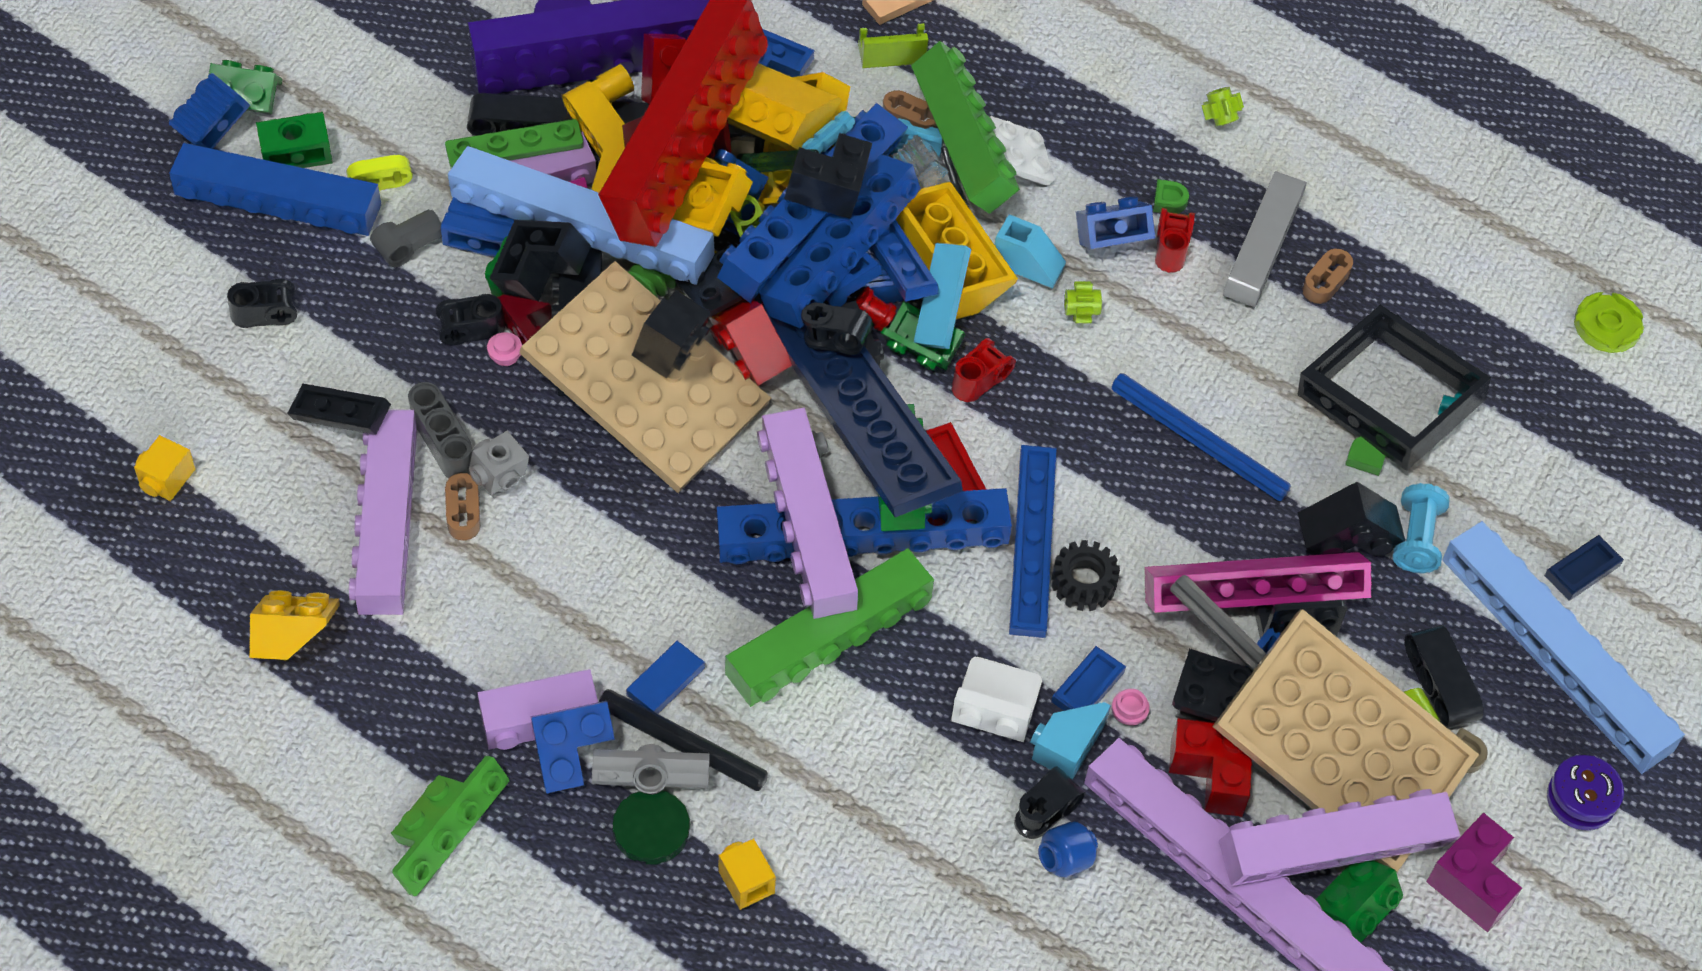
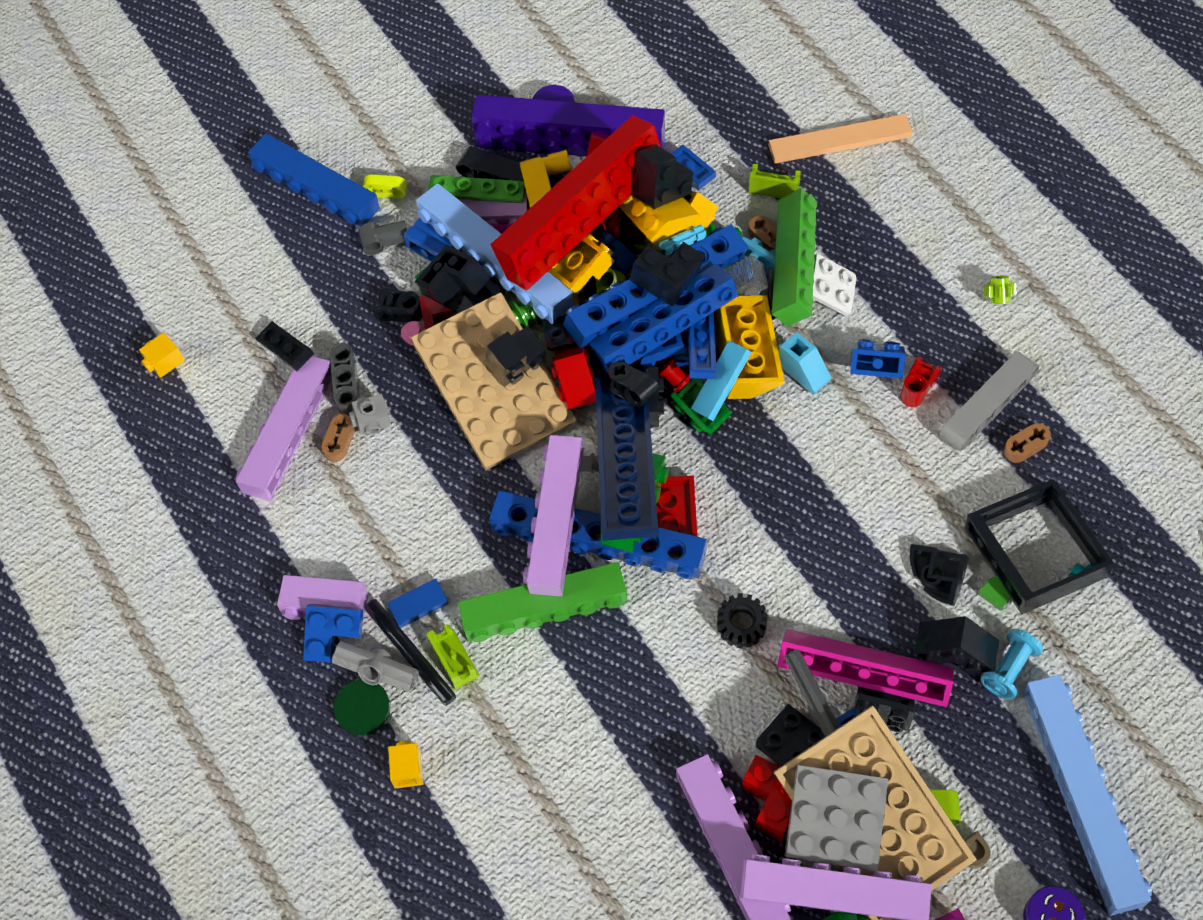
camera: 30 degrees right, 5 degrees up
blue brick [169,73,250,149] -> none
green bracket [208,60,282,114] -> none
black piece [227,279,297,328] -> none
yellow slope [249,590,340,660] -> none
green brick [256,112,333,168] -> none
bright green bracket [391,755,509,896] -> none
red piece [951,338,1016,402] -> none
white bracket [951,657,1042,742] -> none
blue tile [1009,445,1057,638] -> none
black piece [1014,766,1086,839] -> none
medium azure slope [1030,702,1111,780] -> none
blue head [1038,822,1098,877] -> none
blue tile [1051,646,1126,711] -> none
lime gear [1064,281,1102,323] -> none
bright pink plate [1111,689,1149,726] -> none
blue axle [1112,373,1291,501] -> none
bright green tile [1153,179,1189,214] -> none
black beam [1404,625,1484,728] -> none
dark blue tile [1544,535,1624,601] -> none
none -> lime hinge [426,624,480,690]
none -> black brick [634,144,693,209]
none -> light grey plate [785,765,888,871]
none -> black brick [910,544,969,606]

